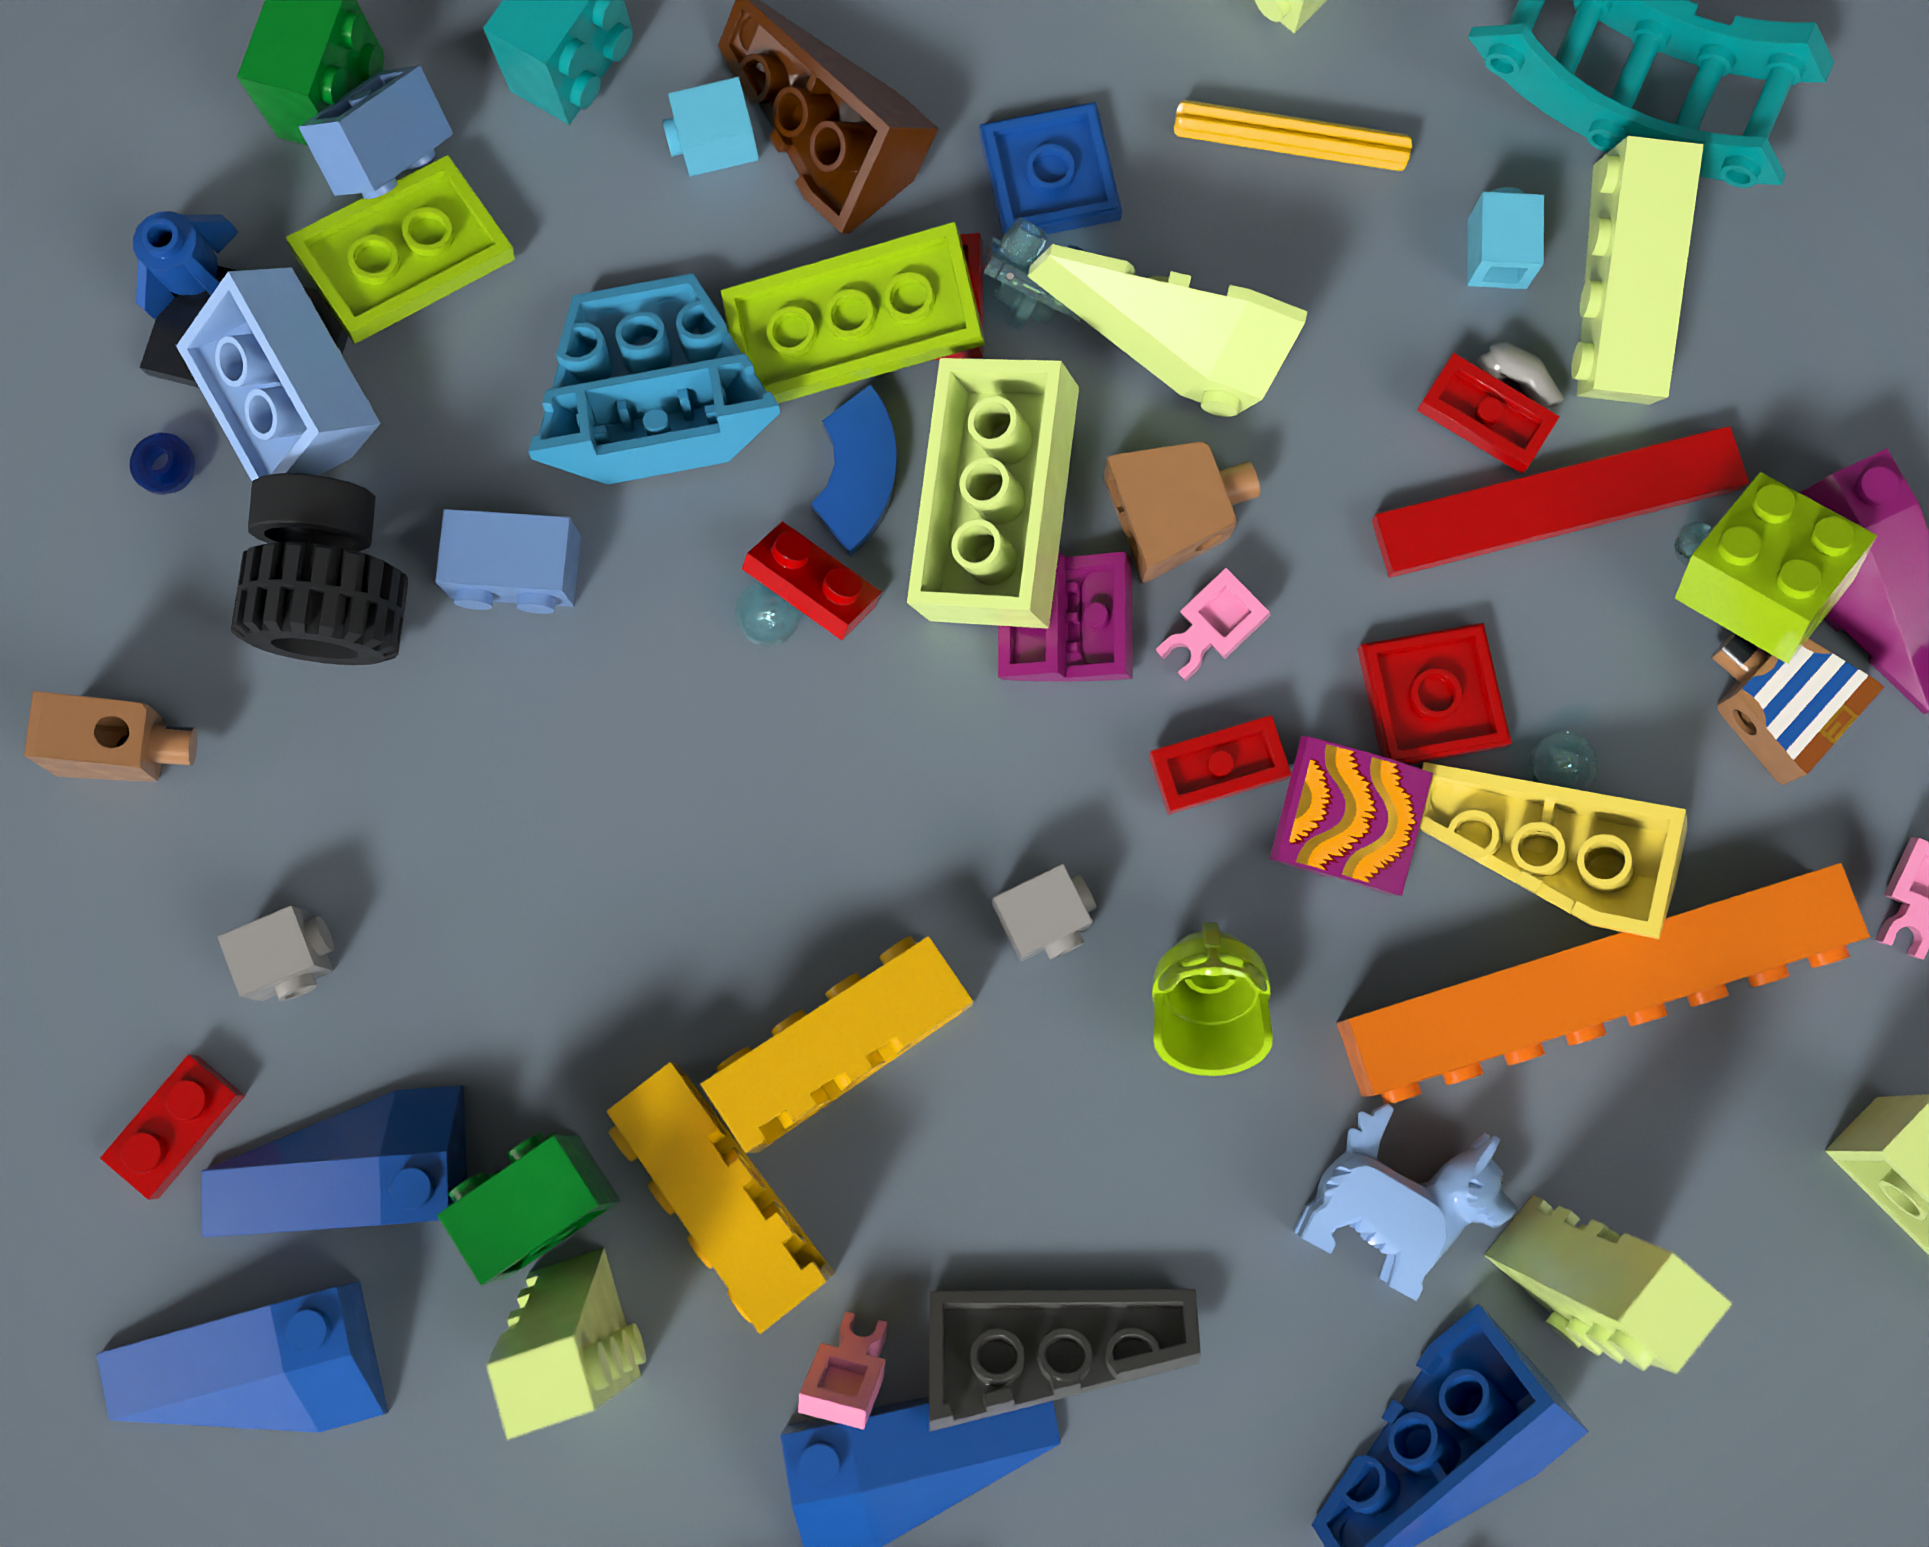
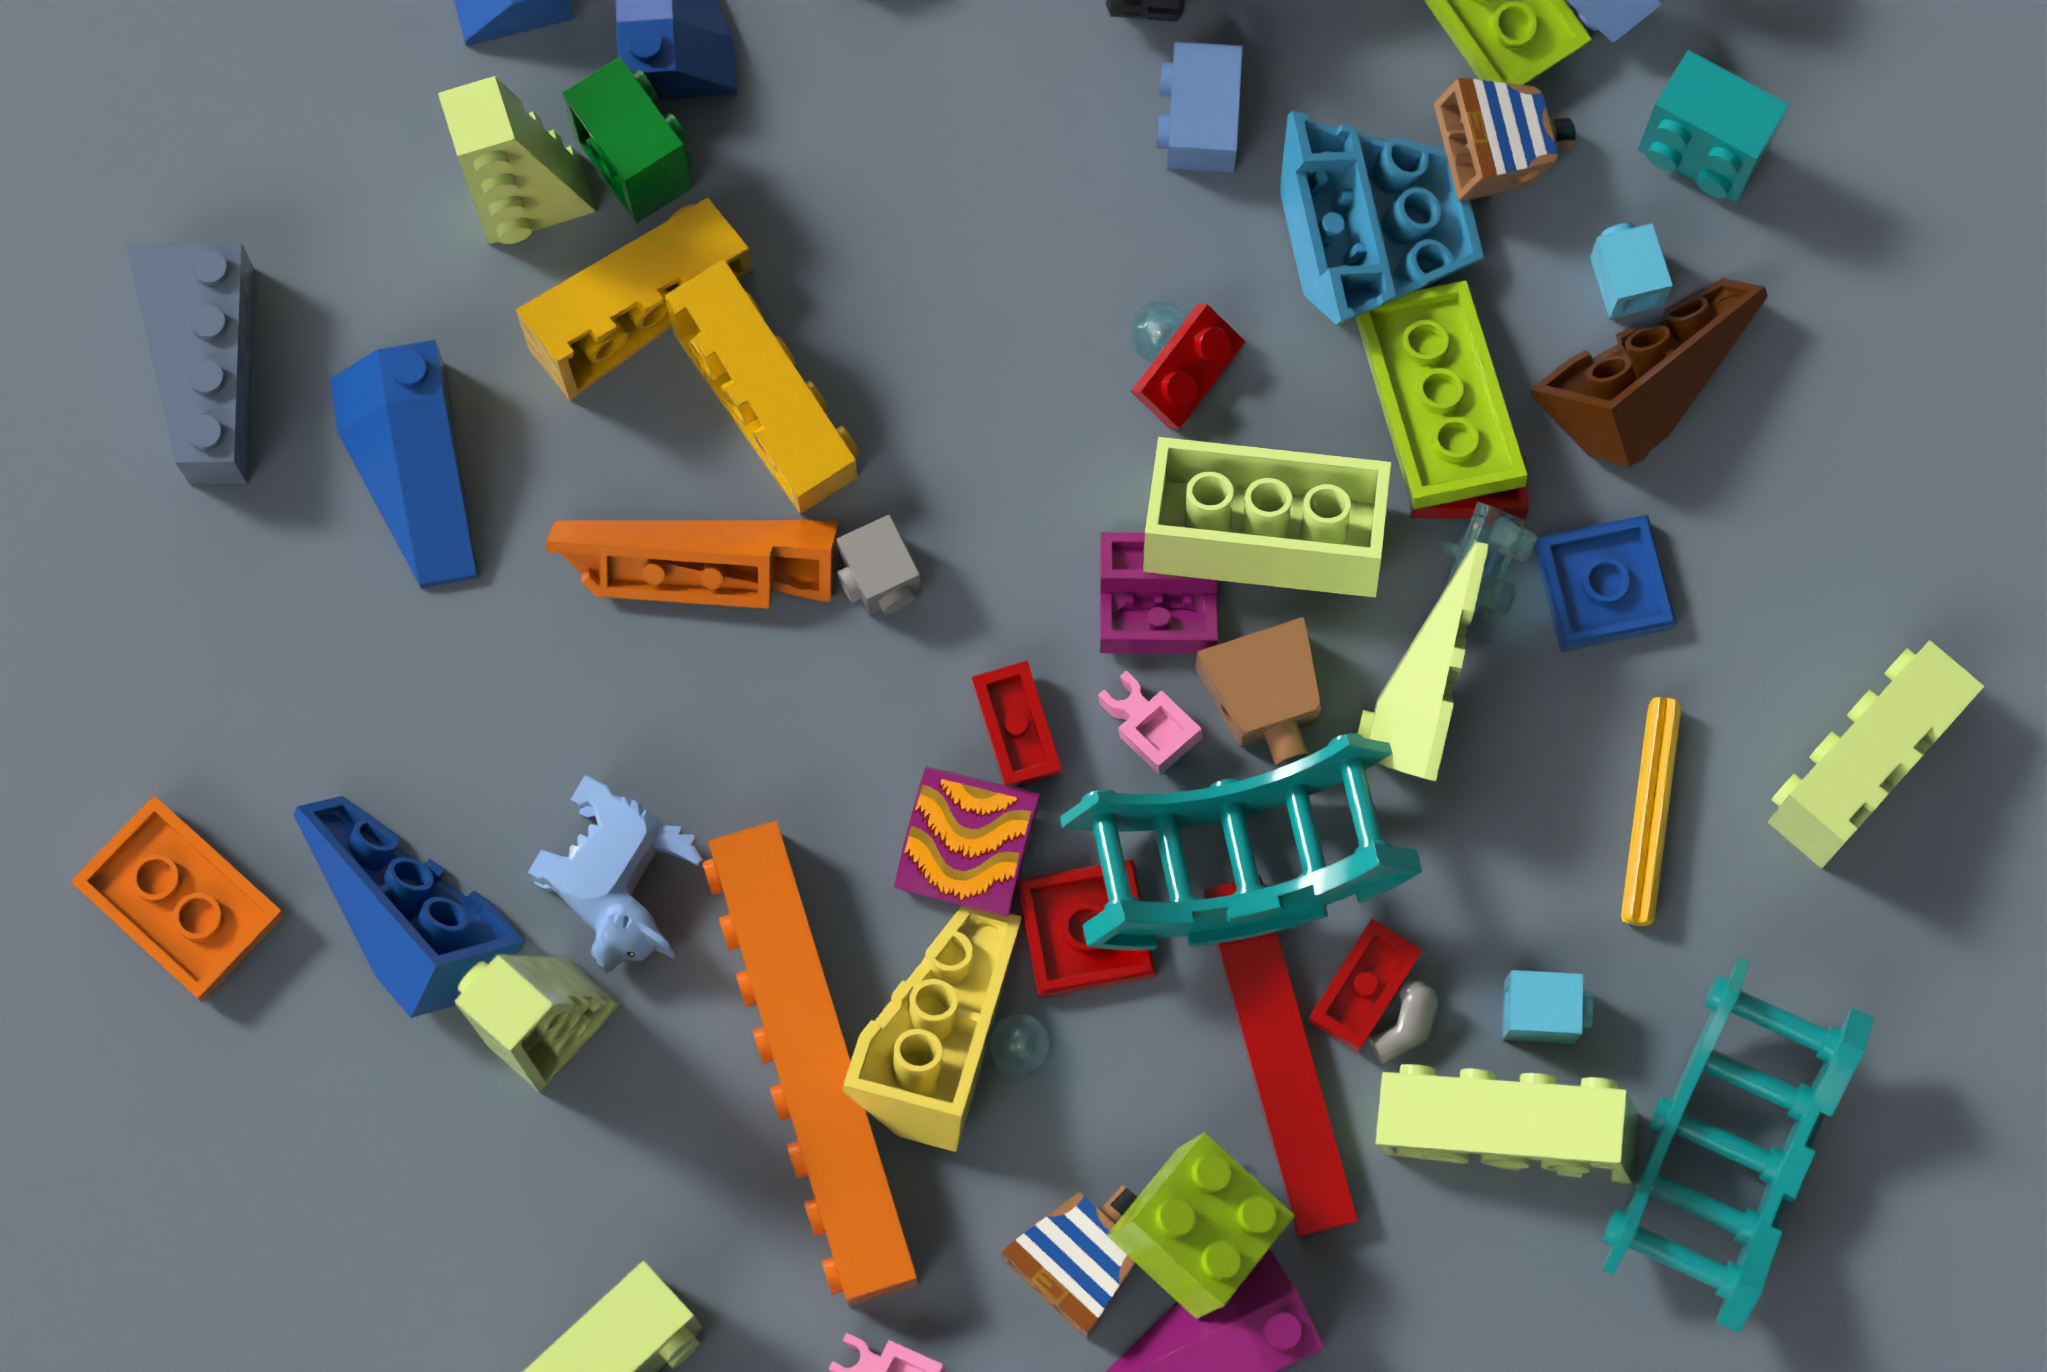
camera: 90 degrees right, 5 degrees down
bright pink plate [798,1312,888,1430] -> none
blue tile [811,384,897,556] -> none
dark grey wing [929,1289,1201,1432] -> none
lime helmet [1152,922,1273,1076] -> none
none -> orange wedge [546,520,838,609]
none -> teal fence [1060,733,1423,950]
none -> torso [1434,78,1576,202]

